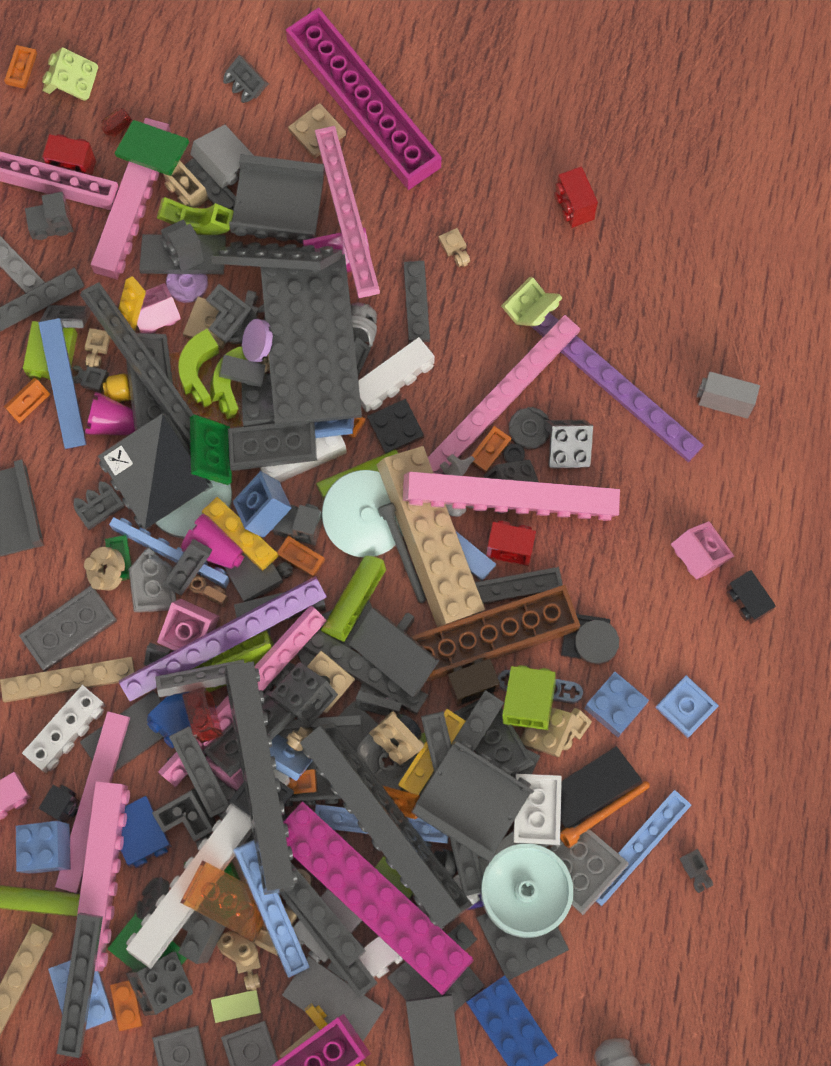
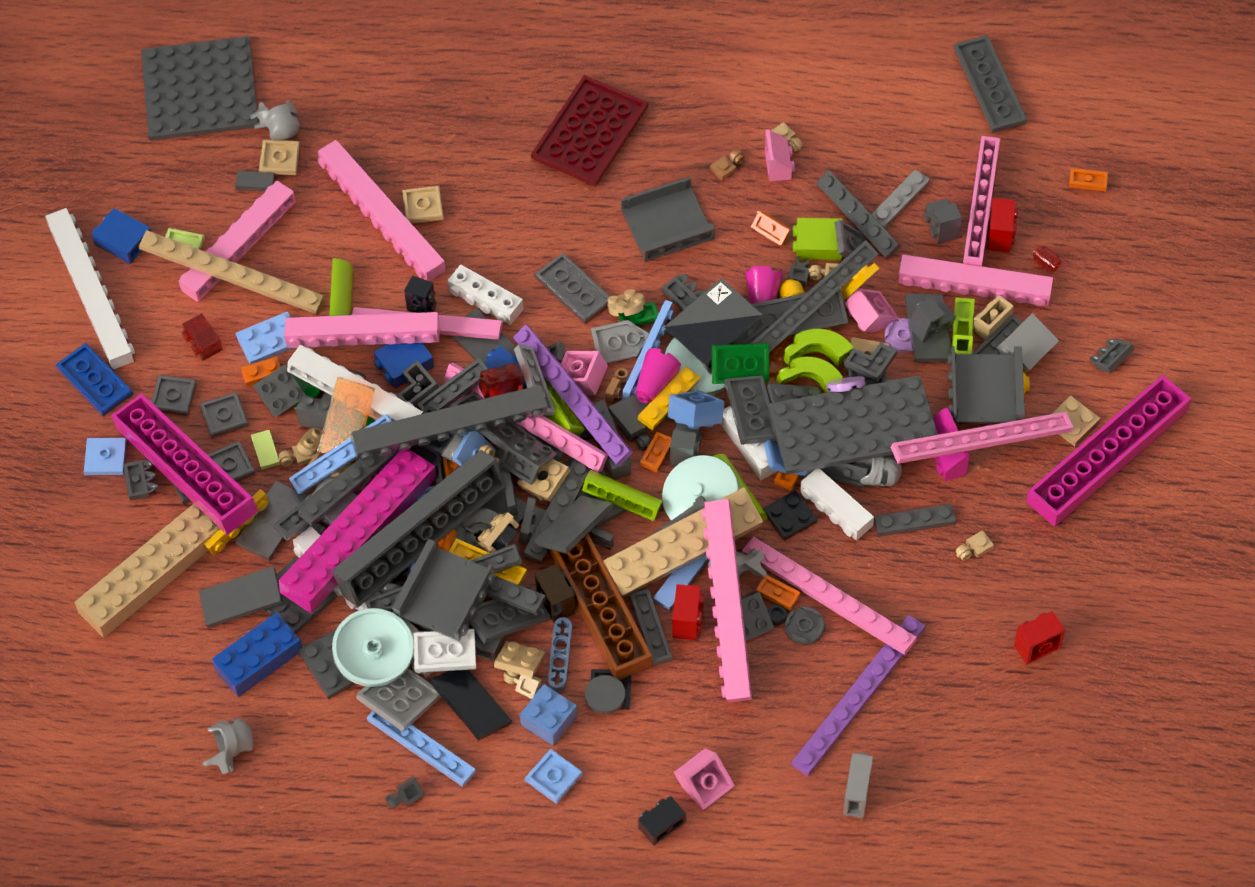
camera: 85 degrees right, 15 degrees down
tan plate [0,657,135,703] -> none
medium blue brick [16,821,71,874] -> none
medium blue tile [38,318,87,449] -> none
yellowish green bracket [42,47,98,101] -> none
dark grey plate [56,912,103,1058] -> none
green tile [115,120,189,176] -> none
dark grey plate [163,539,212,596] -> none
dark grey plate [211,241,342,270] -> none
dark grey tile [219,355,266,387] -> none
dark grey plate [447,922,477,950] -> none
yellowish green bracket [501,277,562,326] -> none
lime brick [503,665,556,730] -> none
bracket [544,419,593,468] -> none
orange piece [560,781,650,848] -> none

